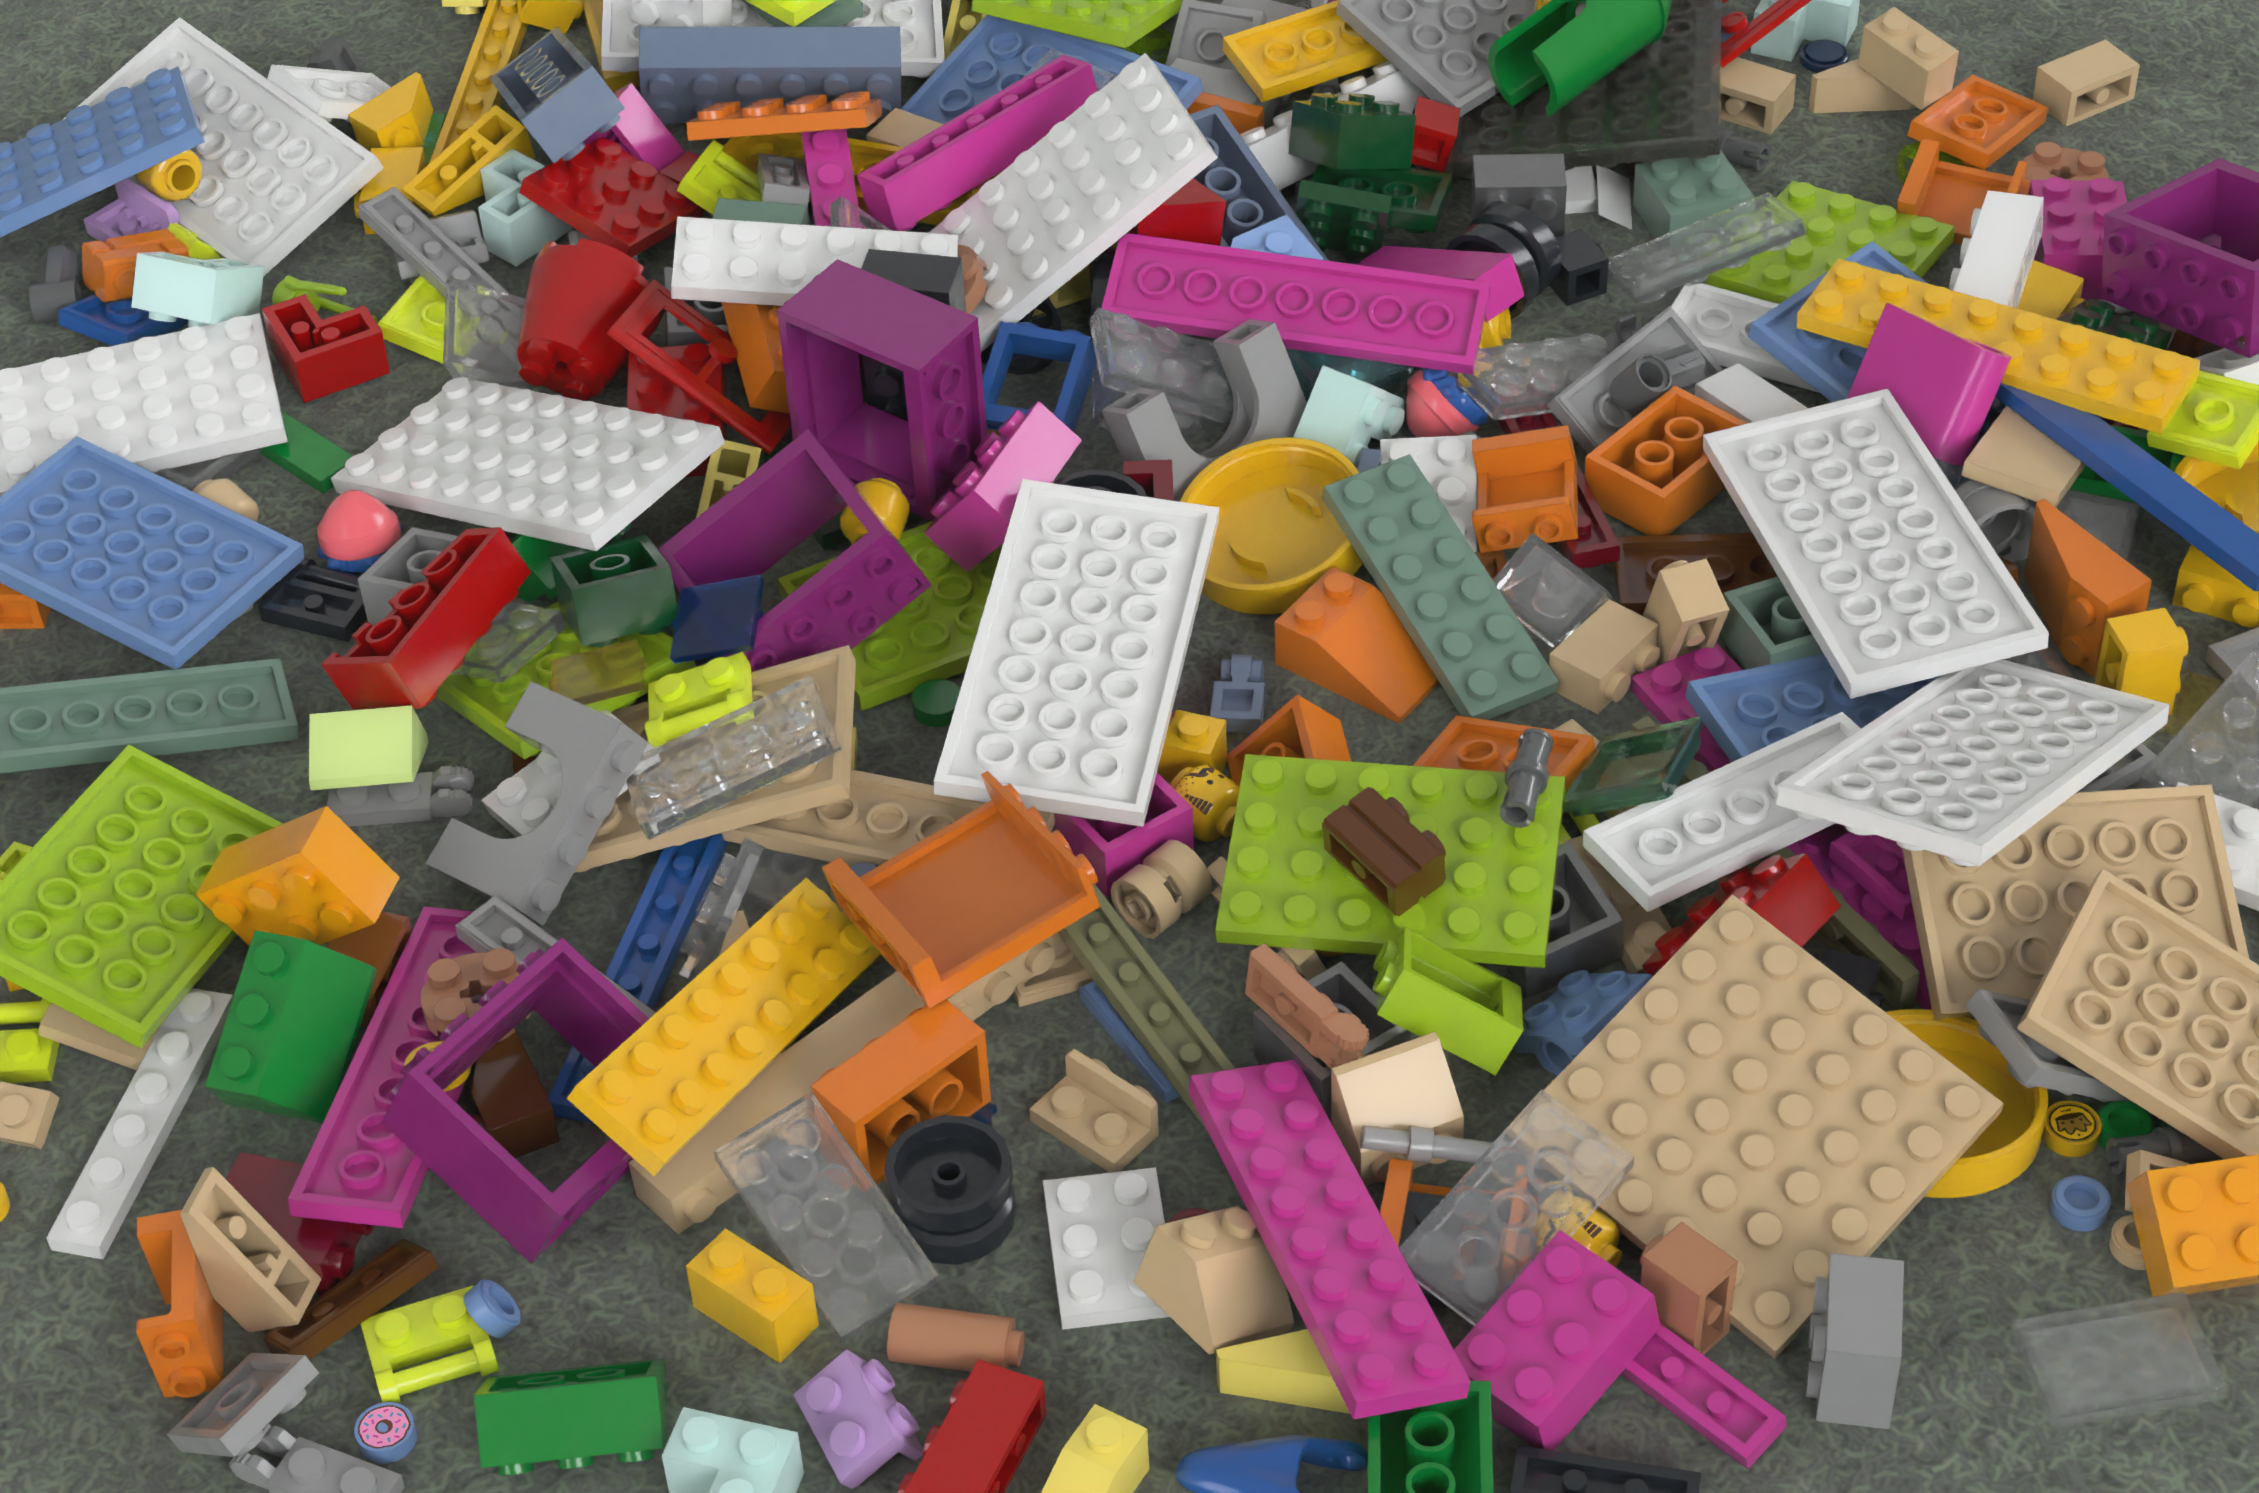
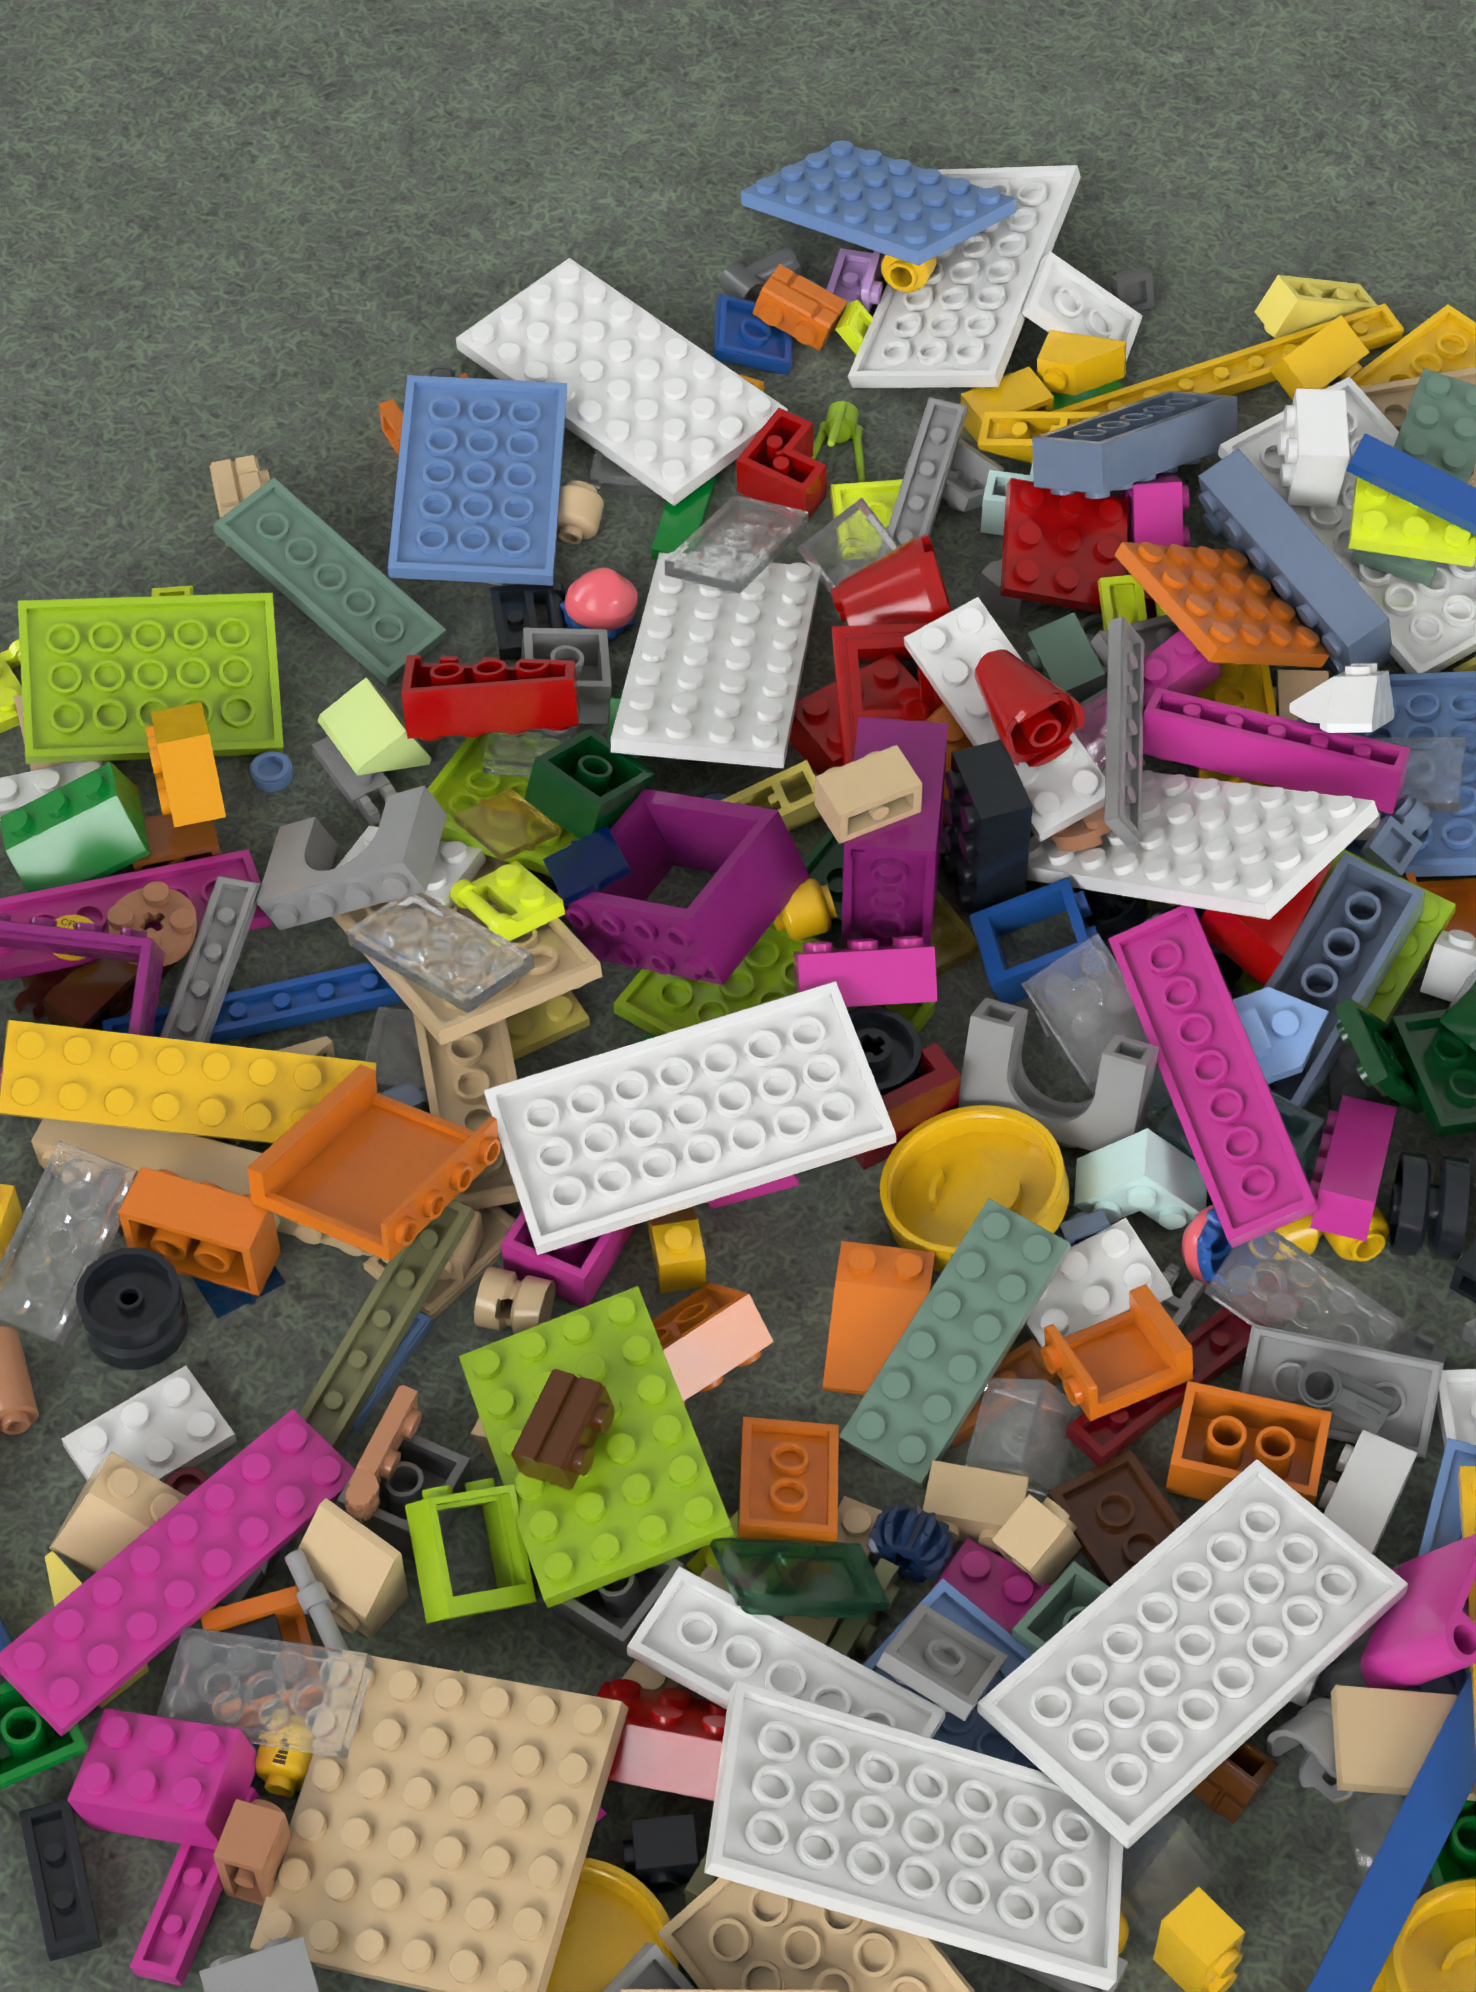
camera: 60 degrees right, 10 degrees up
light aqua brick [131,252,265,327] -> none
clear plate [679,838,764,980] -> none
tan bracket [1029,1049,1159,1173] -> none
yellow head [1170,764,1240,843] -> none
sand blue plate [1210,654,1266,733] -> none
dark grey pin [1500,728,1553,828] -> none
medium blue plate [1514,970,1652,1077] -> none
orange slope [2024,499,2152,678] -> none
none -> clear plate [665,495,808,594]
none -> tan brick [815,745,922,844]
none -> dark blue gear [867,1502,954,1583]
none -> light grey plate [876,1603,1008,1721]
none -> red cone [974,649,1085,767]
none -> light grey tile [1104,616,1144,846]
none -> white wedge [1290,663,1394,733]

